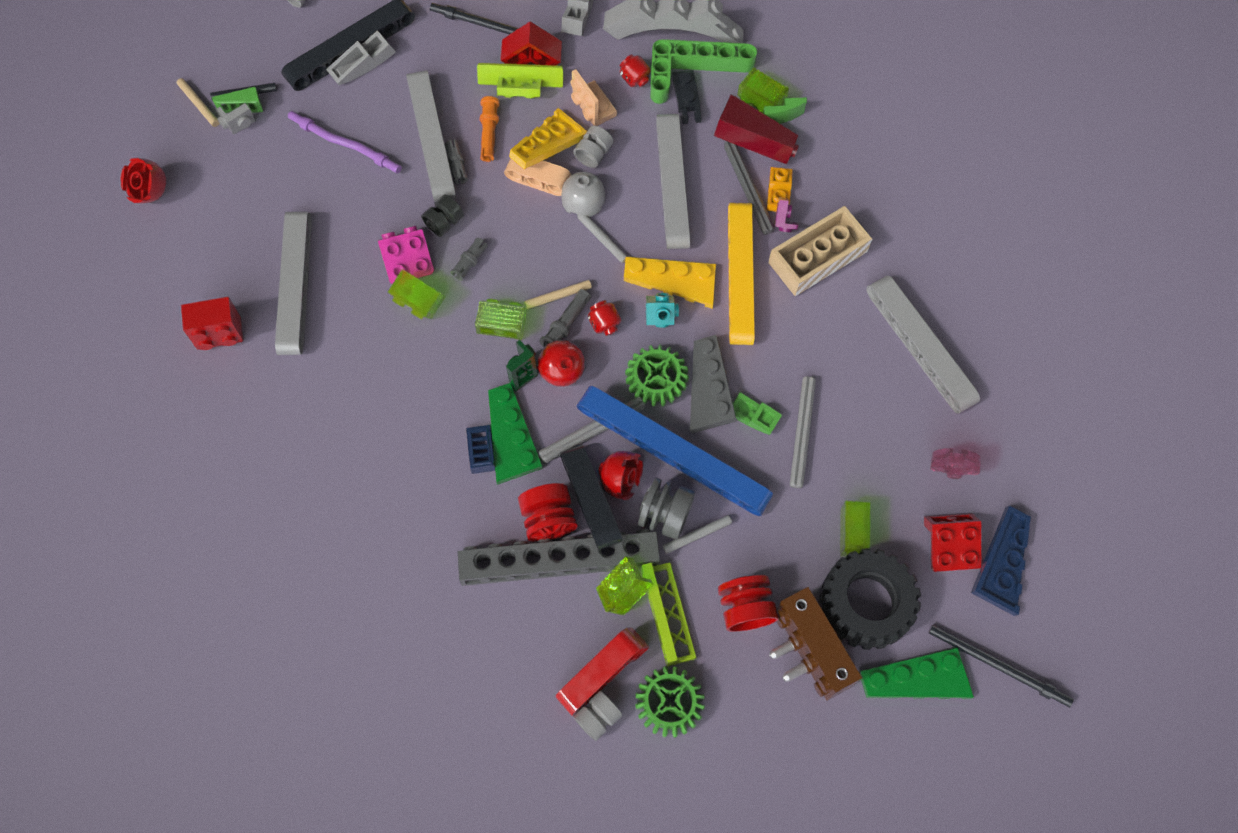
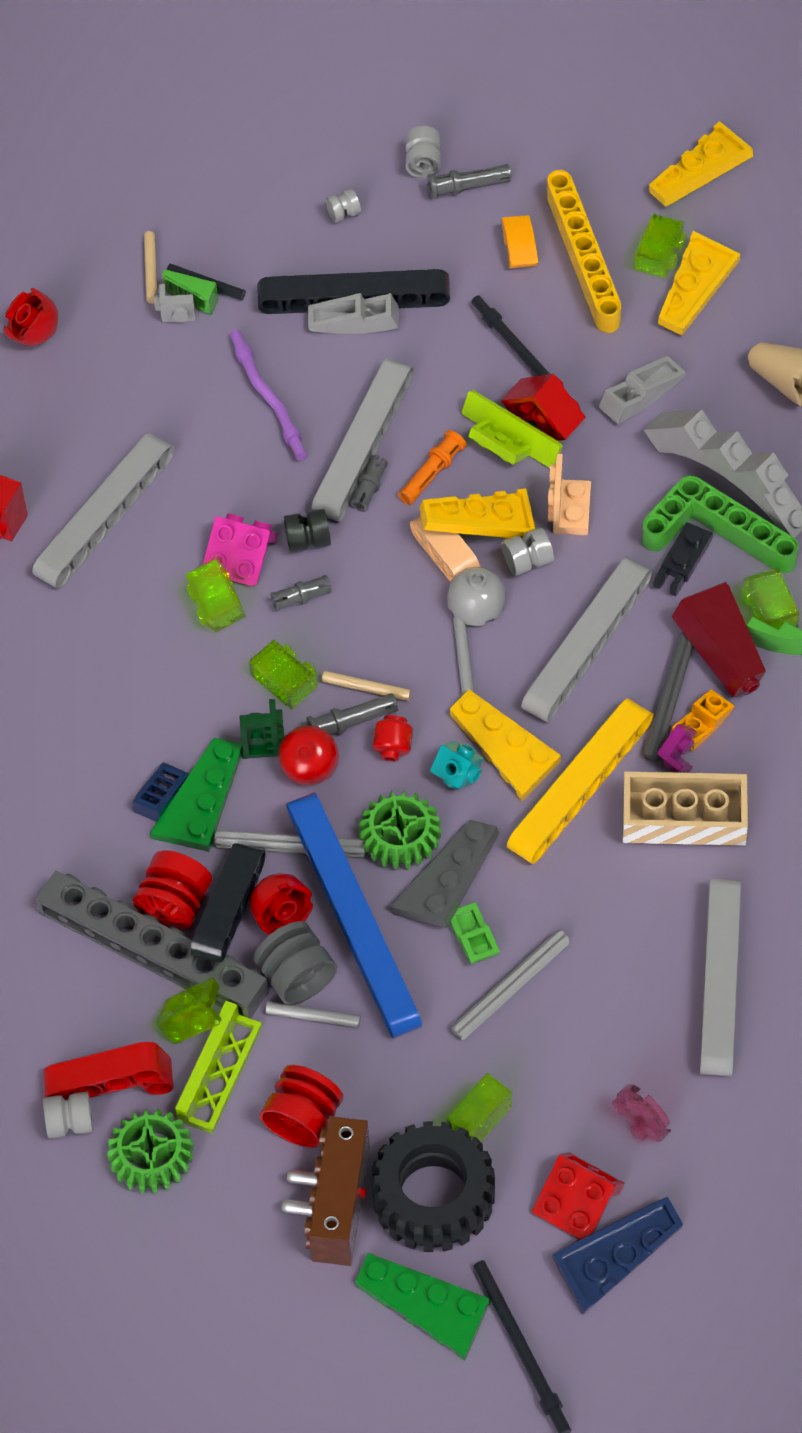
camera: 40 degrees right, 10 degrees down
red head [619,54,651,88] -> none

